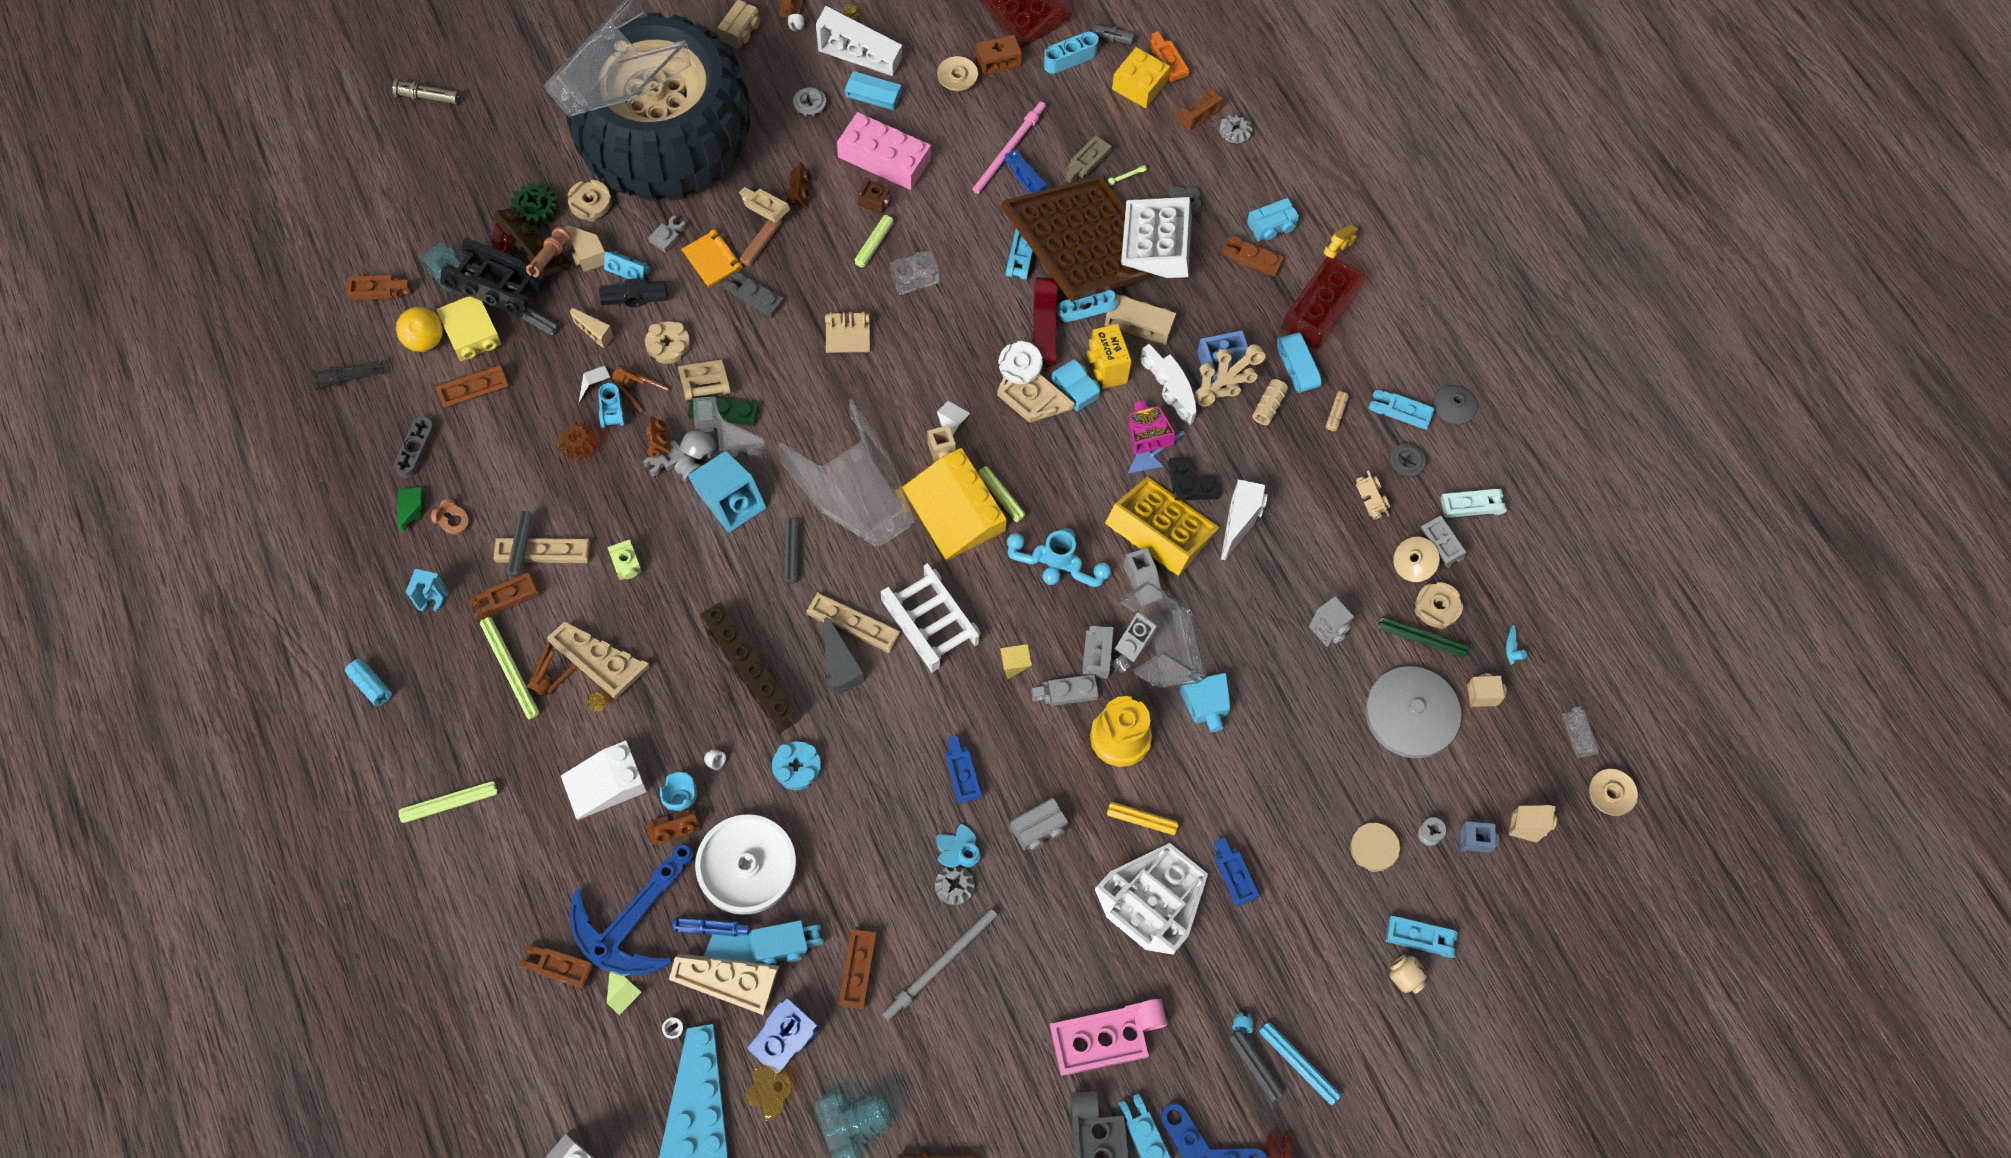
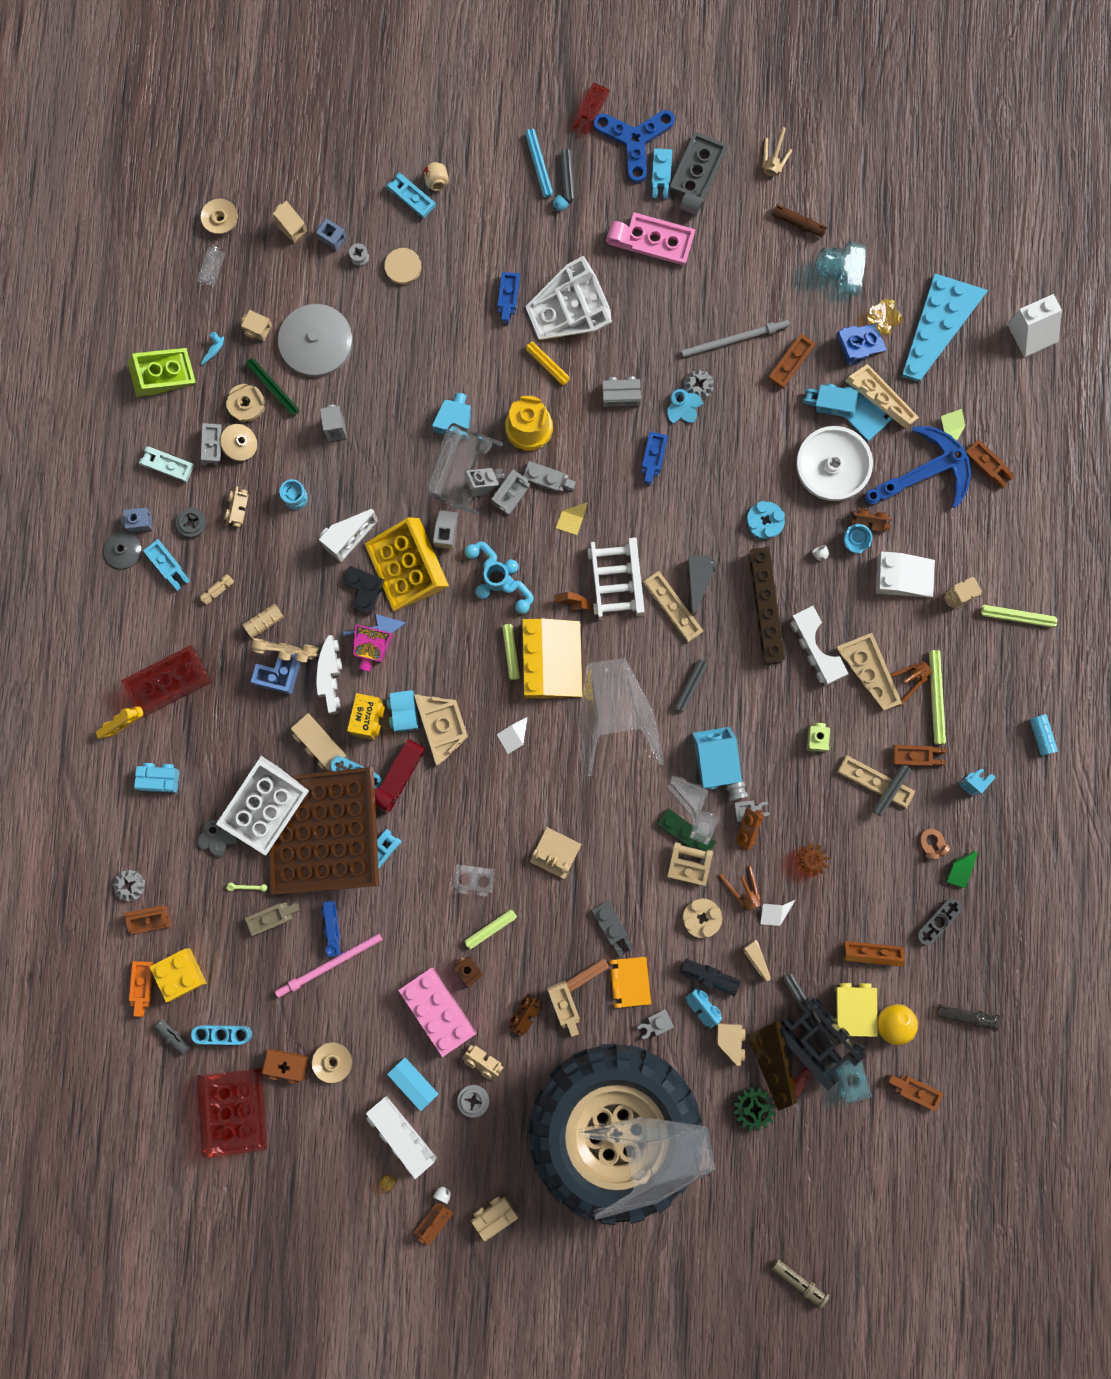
camera: 145 degrees left, 15 degrees up
nougat pin [526,227,571,277] -> none
tan plate [568,180,612,222] -> none
clear yellow hinge [586,691,607,712] -> none
medium azure piece [598,383,625,428] -> none
white hinge [662,1017,683,1039] -> none
blue piece [672,917,750,937] -> none
light grey hair [679,430,717,459] -> none
tan brick [927,425,956,462] -> none
white tile [999,341,1043,385] -> none
dark orange hinge [1222,235,1284,277] -> none
medium azure beam [1276,332,1321,393] -> none
none -> sand blue brick [122,507,153,533]
none -> lime slope [127,348,196,397]
none -> medium azure wheel [279,479,308,510]
none -> tan hinge [462,1045,503,1081]
none -> dark orange slope [554,592,593,612]
none -> white arch [790,606,849,686]
none -> tan brick [945,577,982,610]

